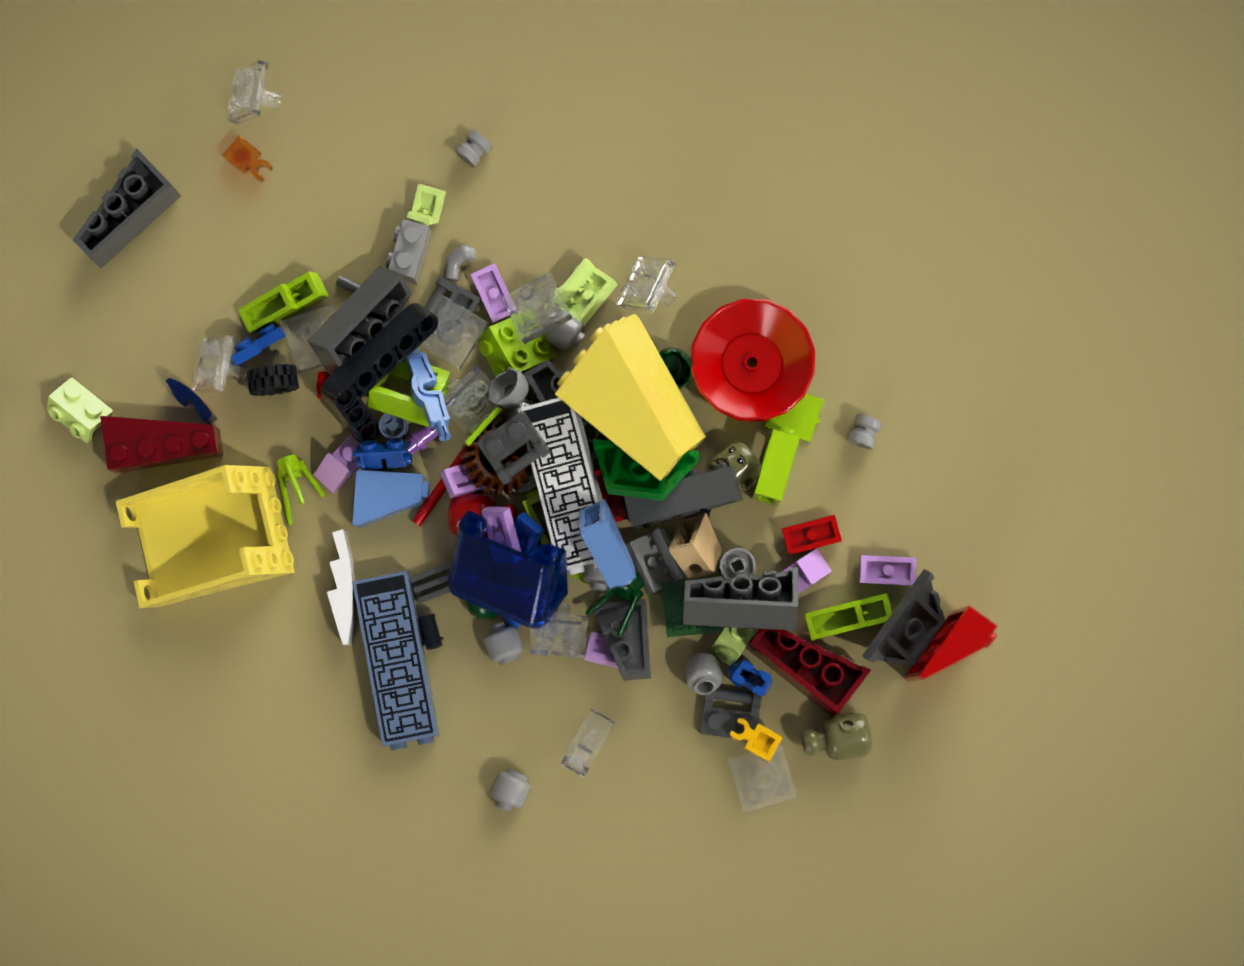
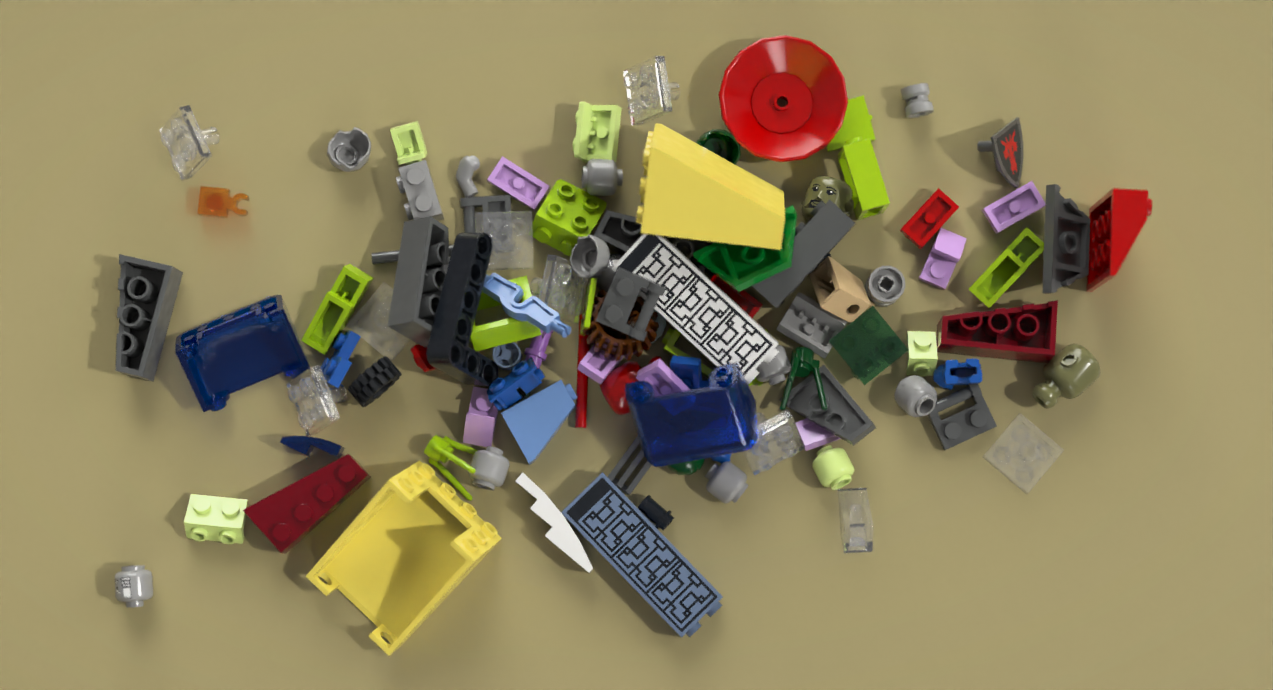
camera: 40 degrees left, 0 degrees up
light grey wheel [455,130,492,168] -> none
light grey head [490,768,531,812] -> none
clear plate [502,272,573,344] -> none
medium blue slope [579,499,636,589] -> none
dark grey wedge [683,567,798,630] -> none
yellow plate [730,718,783,763] -> none
none -> clear blue windscreen [175,295,310,412]
none -> light grey hair [327,127,371,172]
none -> light grey head [468,446,510,491]
none -> yellowish green head [812,445,855,490]
none -> shield [977,117,1023,188]

